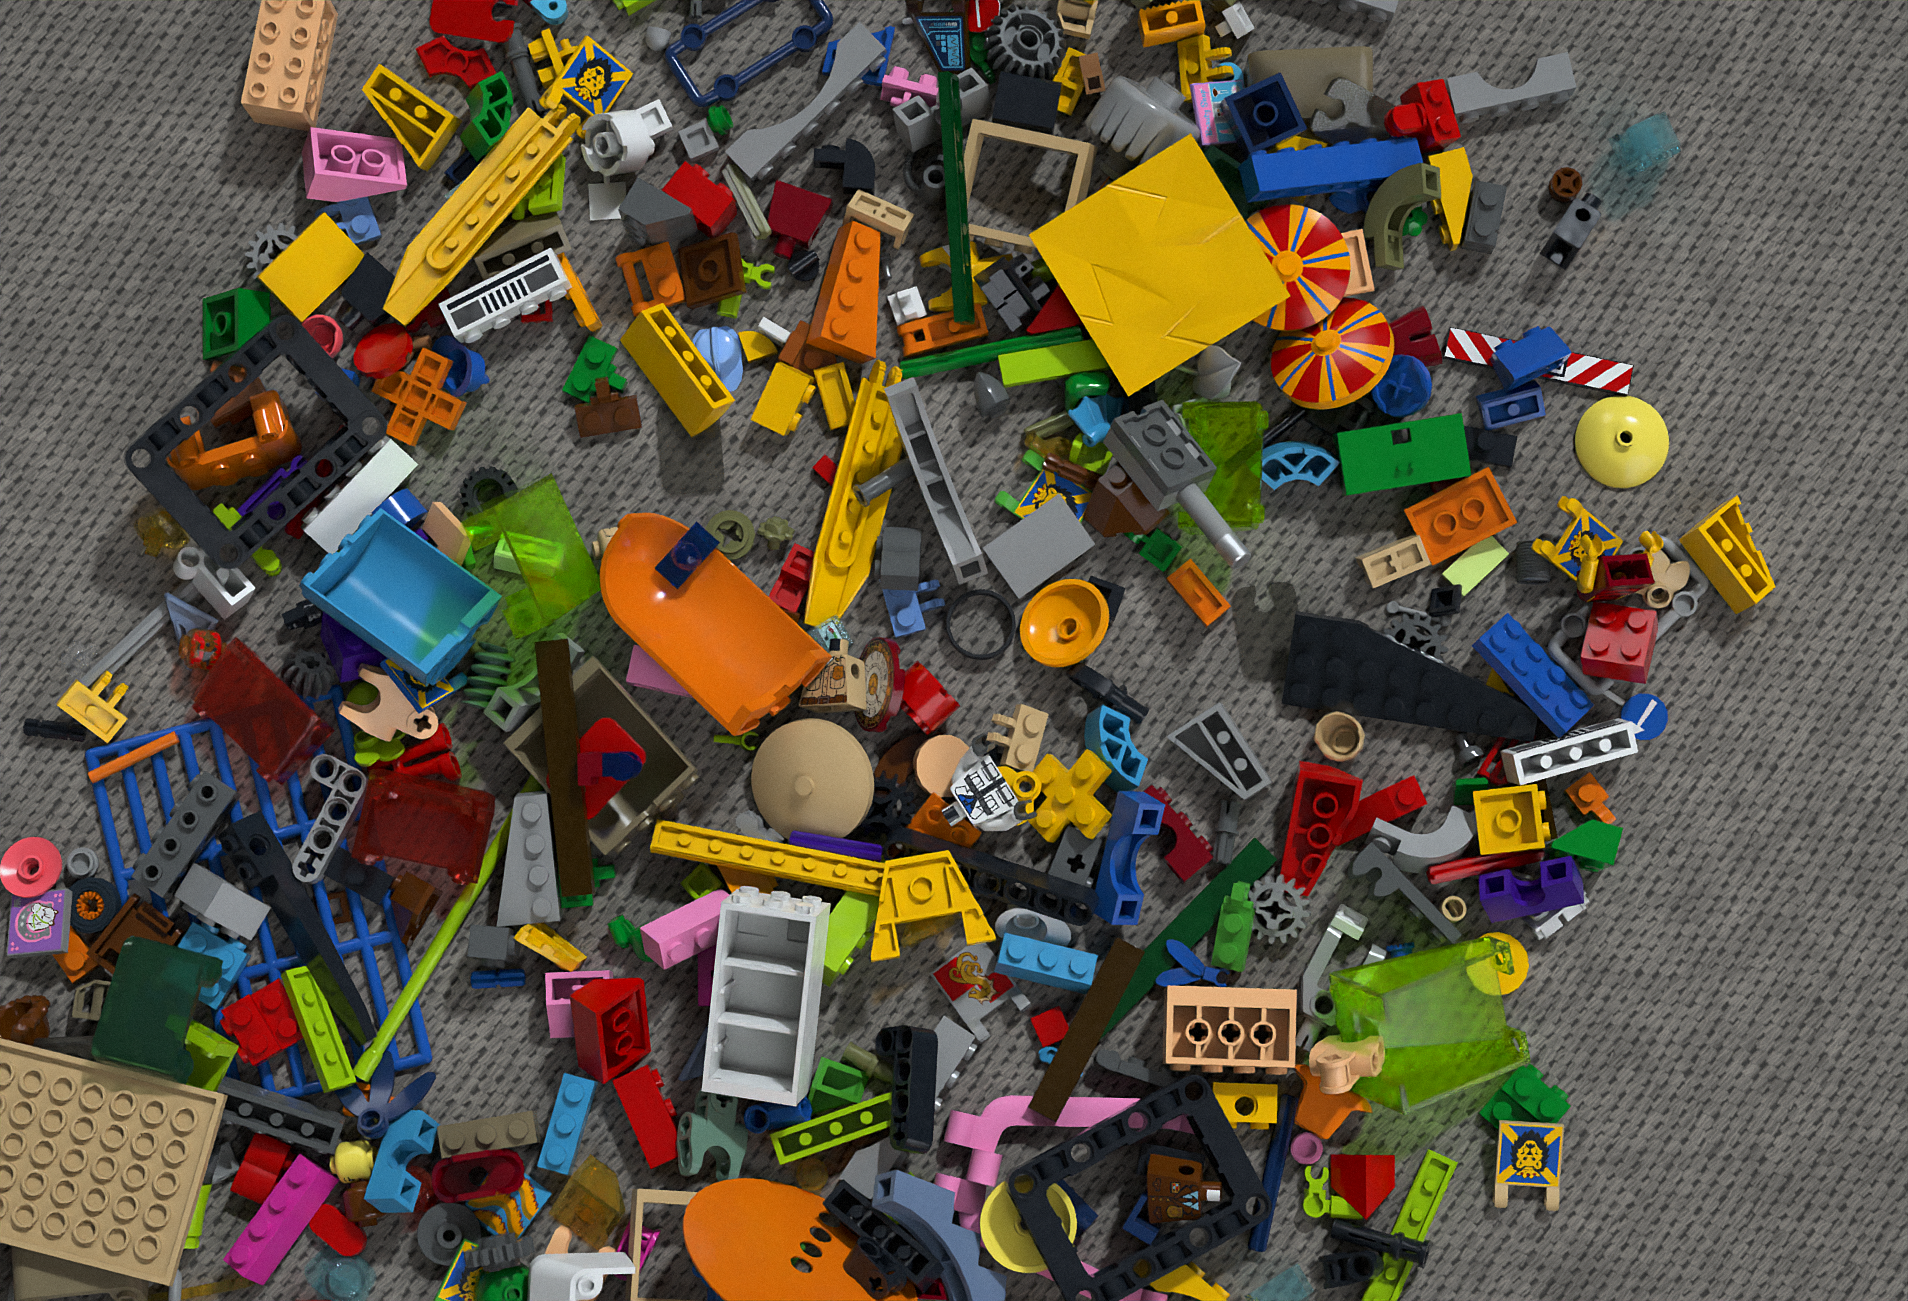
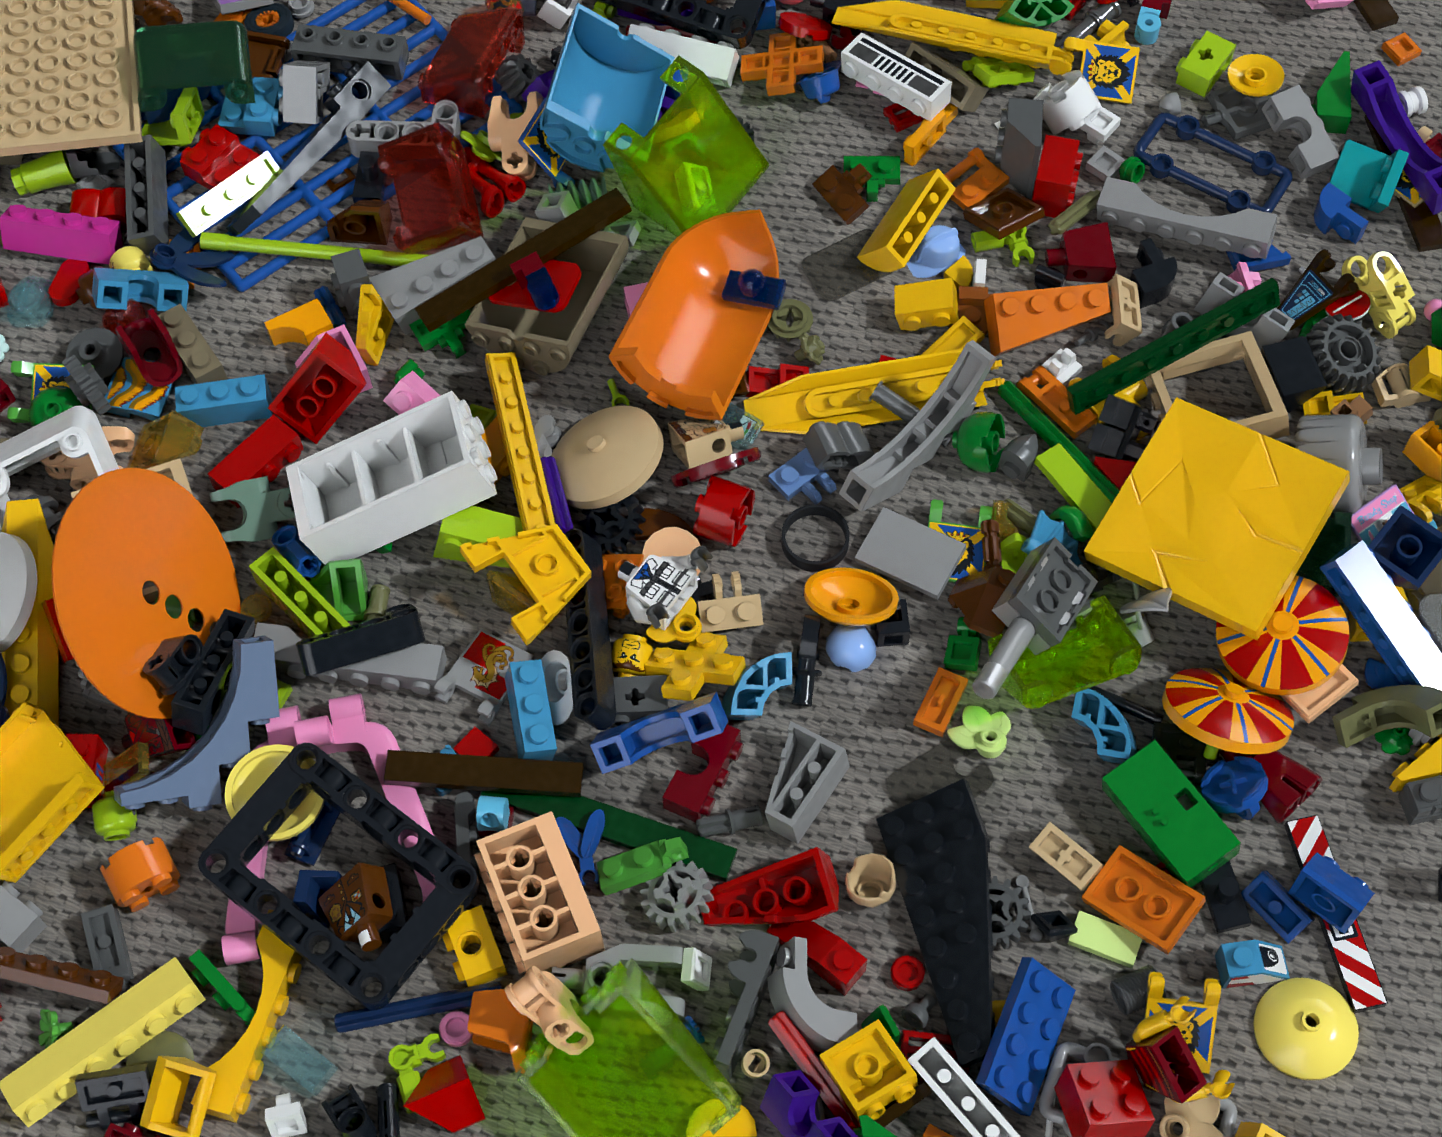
camera: 65 degrees right, 20 degrees down
none -> light orange arch [264,298,334,346]
none -> medium azure leg [476,795,514,839]
none -> yellow head [611,634,653,677]
none -> light blue hair [826,625,876,672]
none -> red tile [890,955,925,991]
none -> yellowish green plate [947,706,1011,758]
none -> green cylinder [952,412,1005,473]
none -> dark azure slope [1215,940,1290,989]

